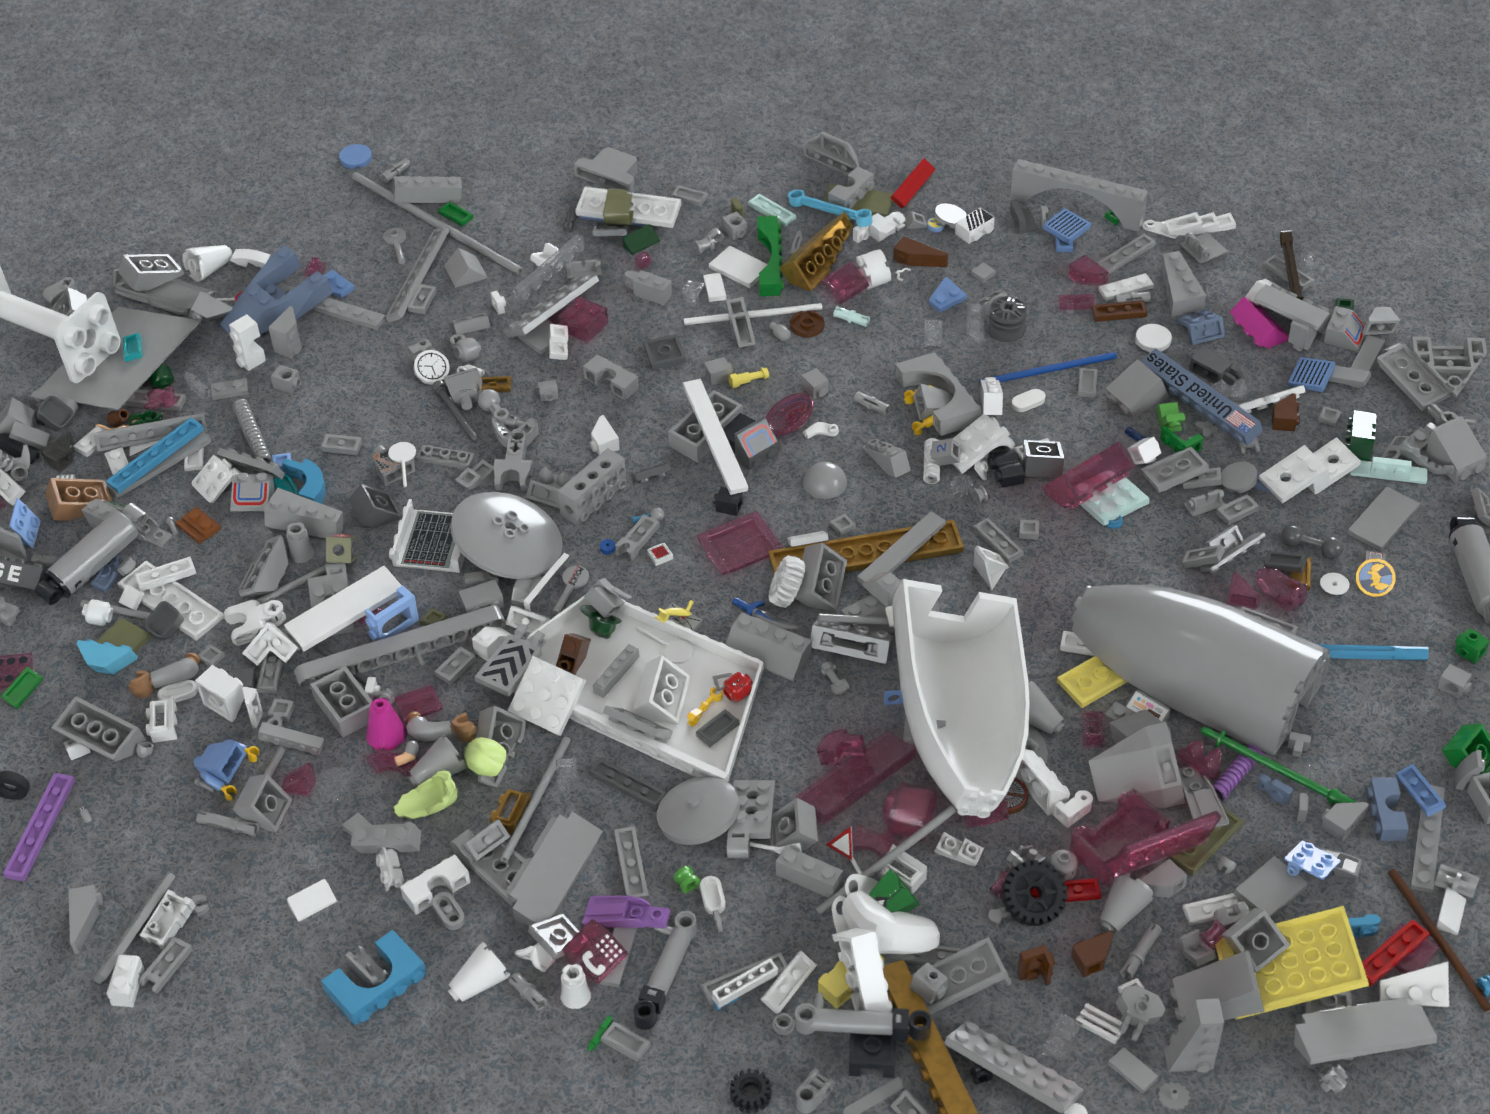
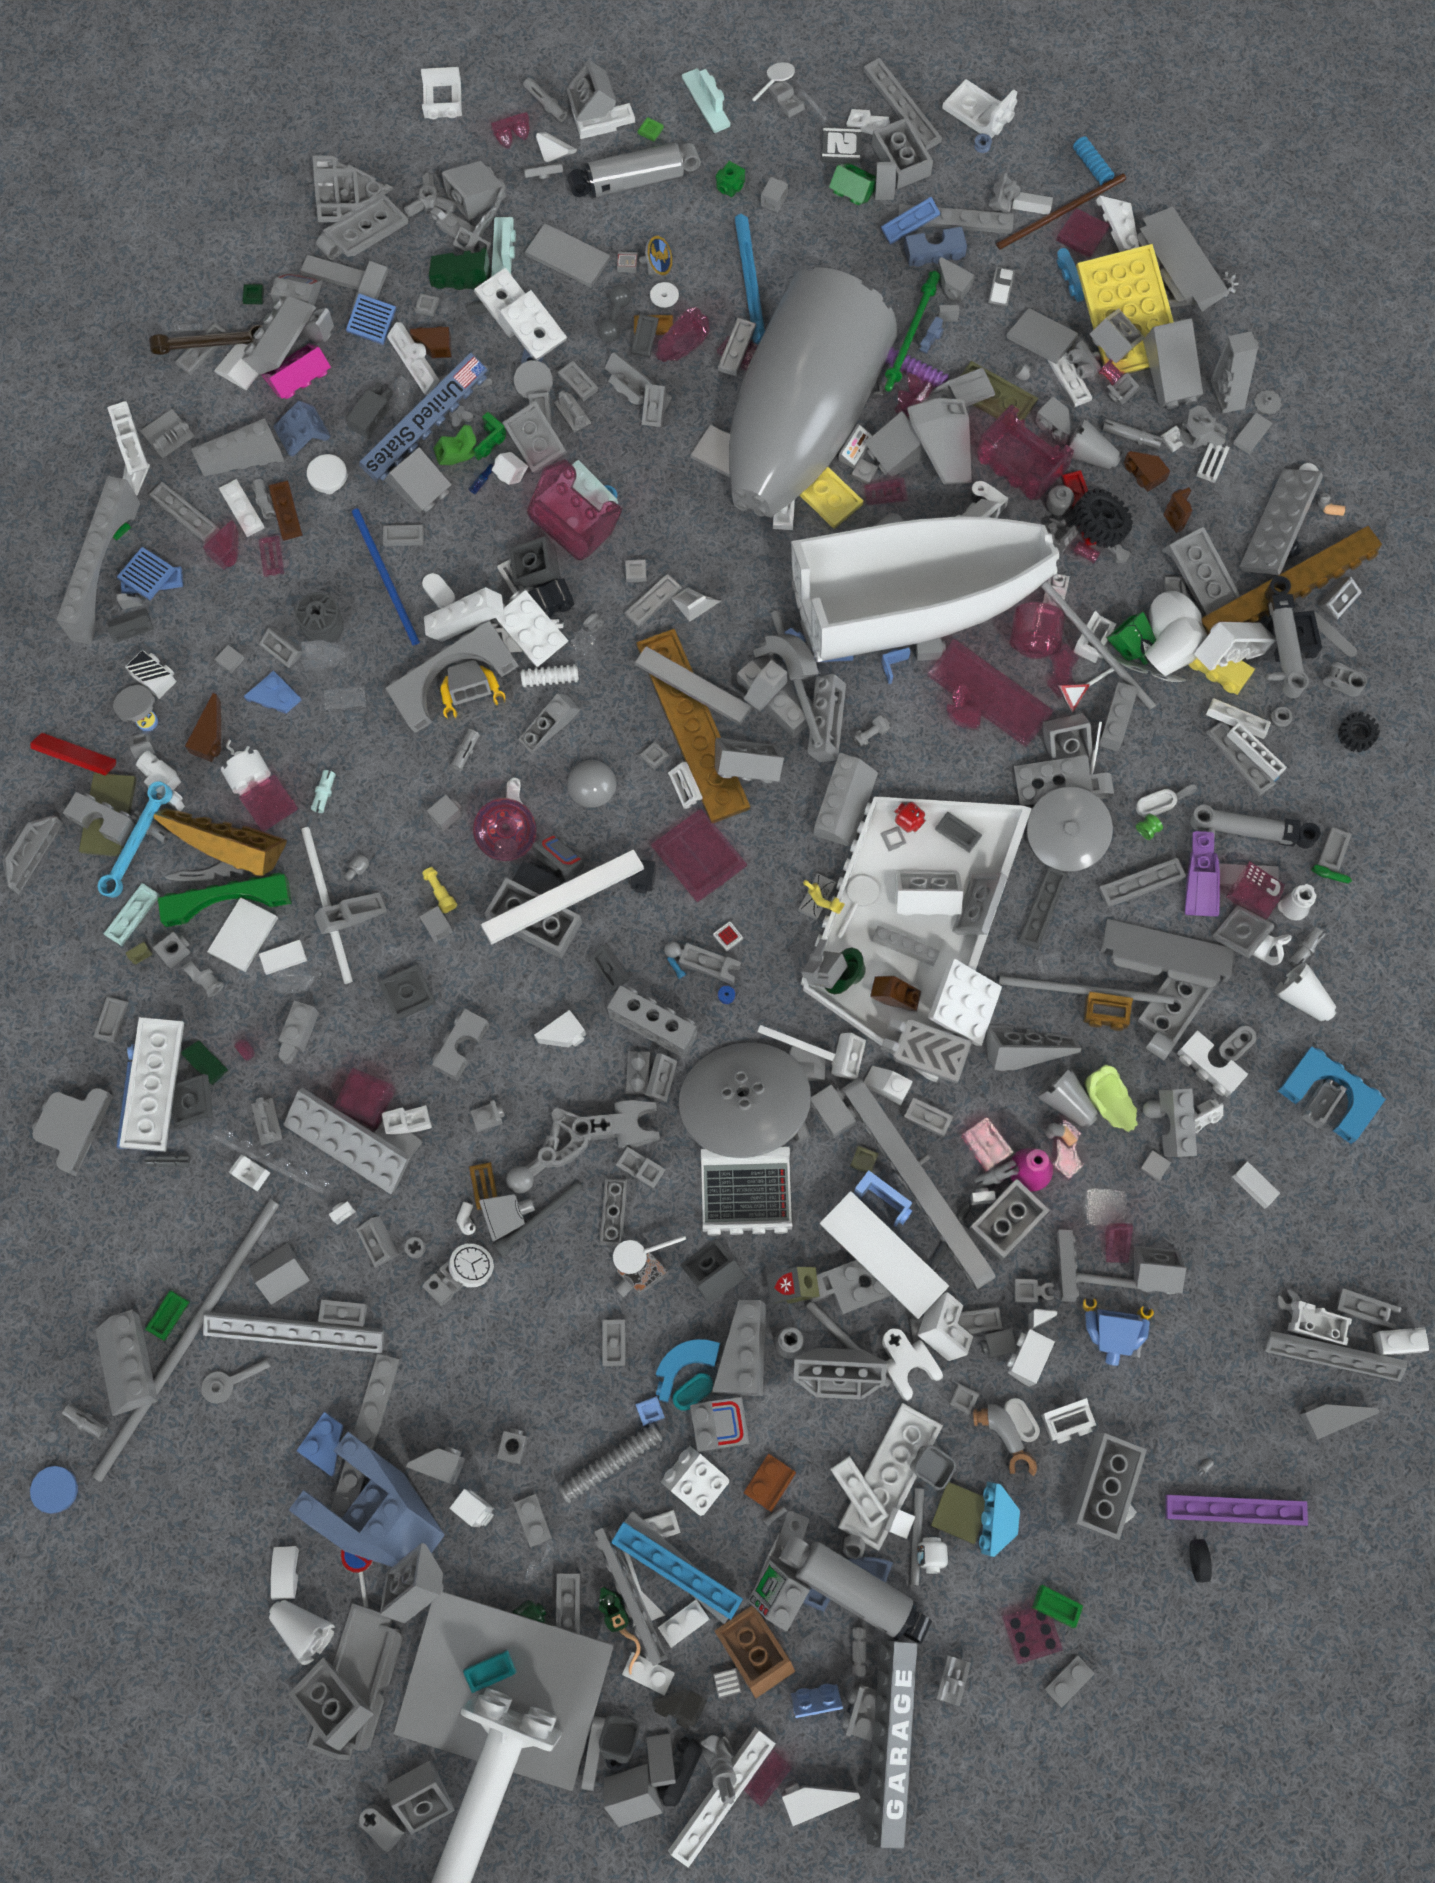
camera: 100 degrees left, 25 degrees up
reddish brown cone [107,409,129,428] -> none
light grey hinge [136,741,154,758] -> none
clear pink plate [143,386,176,409] -> none
light grey pin [196,810,259,837] -> none
light grey plate [217,448,285,479] -> none
clear pink tile [304,257,326,277] -> none
piece [407,711,477,743] -> none
light grey head [453,338,481,362] -> none
yellowish green hair [463,737,506,777] -> none
light grey plate [463,819,510,861] -> none
light grey piece [552,565,589,615] -> none
olive piece [603,189,634,225] -> none
yellow piece [687,687,723,727] -> none
piece [732,598,798,629] -> none
white gear [768,555,805,608] -> none
reddish brown tile [790,310,825,337] -> none
light grey brick [909,962,948,1004] -> none
light grey brick [930,438,961,466] -> none
clear pink arch [1100,810,1222,879] -> none
clear pink slope [1227,571,1260,610] -> none
light blue hinge [1284,841,1341,880] -> none
light grey slope [1362,307,1400,335] -> none
red tile [1362,919,1430,987] -> none

